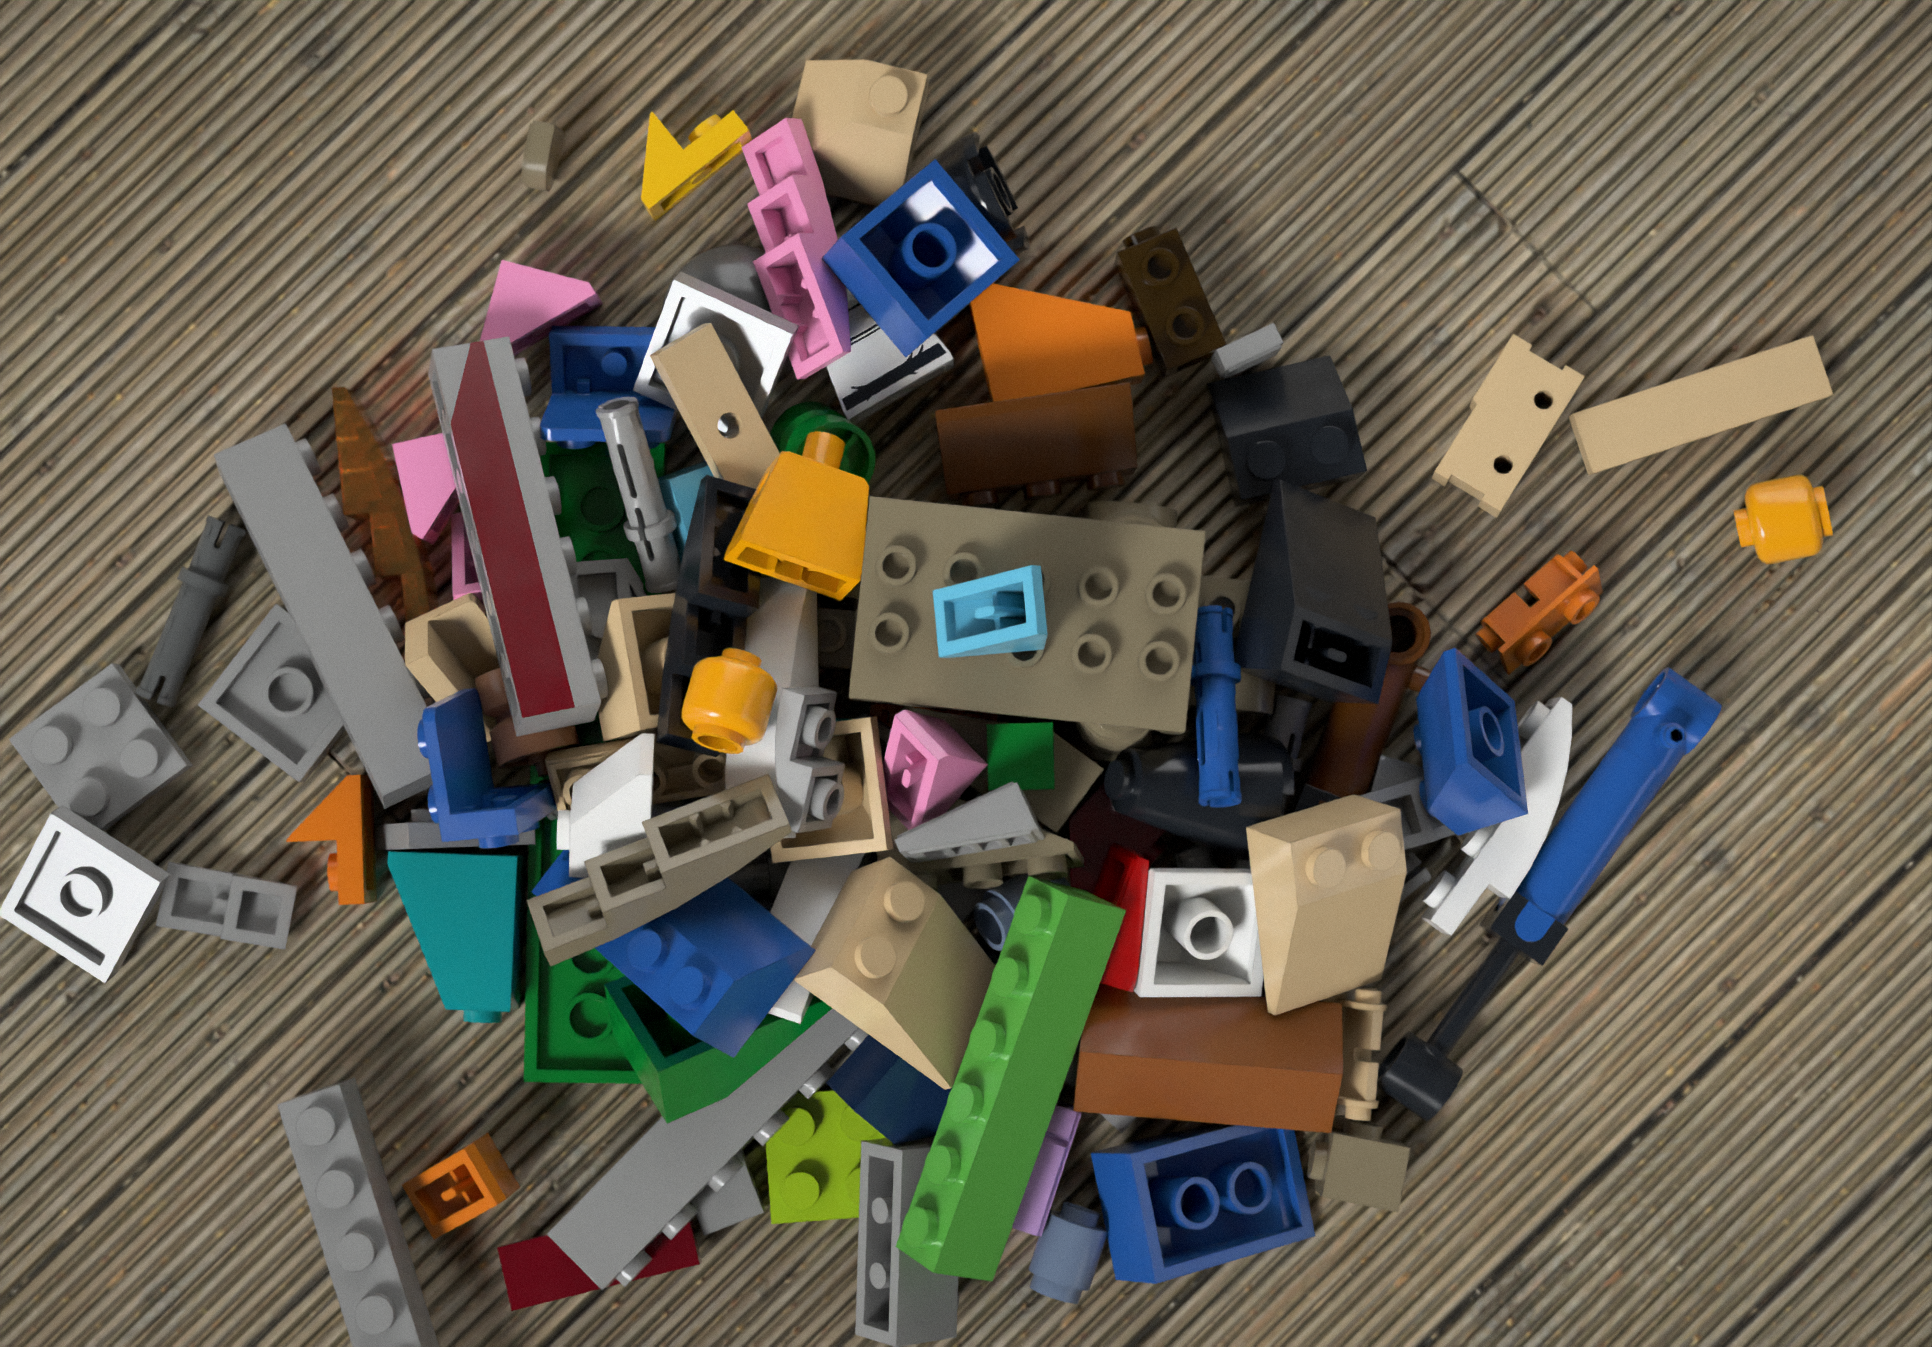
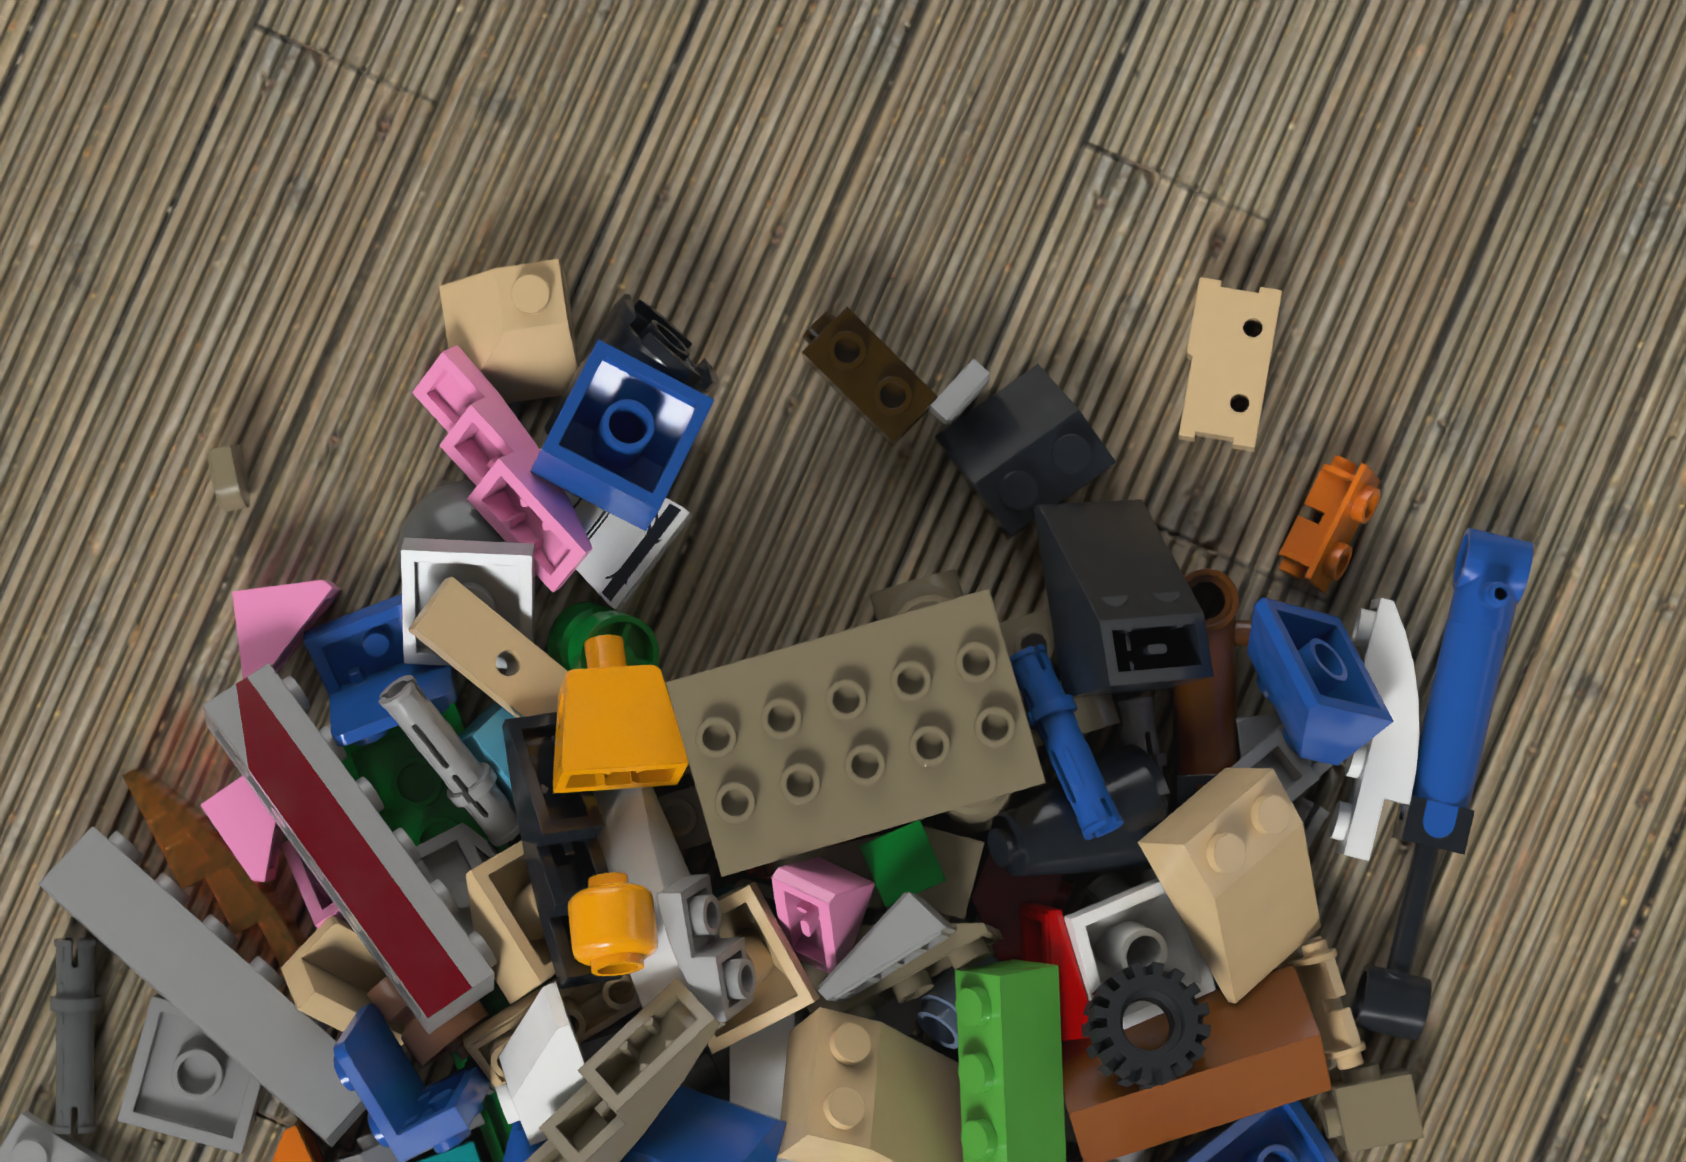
camera: 15 degrees left, 0 degrees up
yellow slope [641,110,752,221] -> none
medium azure slope [933,565,1048,658] -> none
reddish brown slope [935,382,1138,508] -> none
orange slope [969,283,1153,402] -> none
tan tile [1568,335,1833,476] -> none
light orange head [1733,475,1833,564] -> none
none -> black tyre [1081,961,1211,1089]

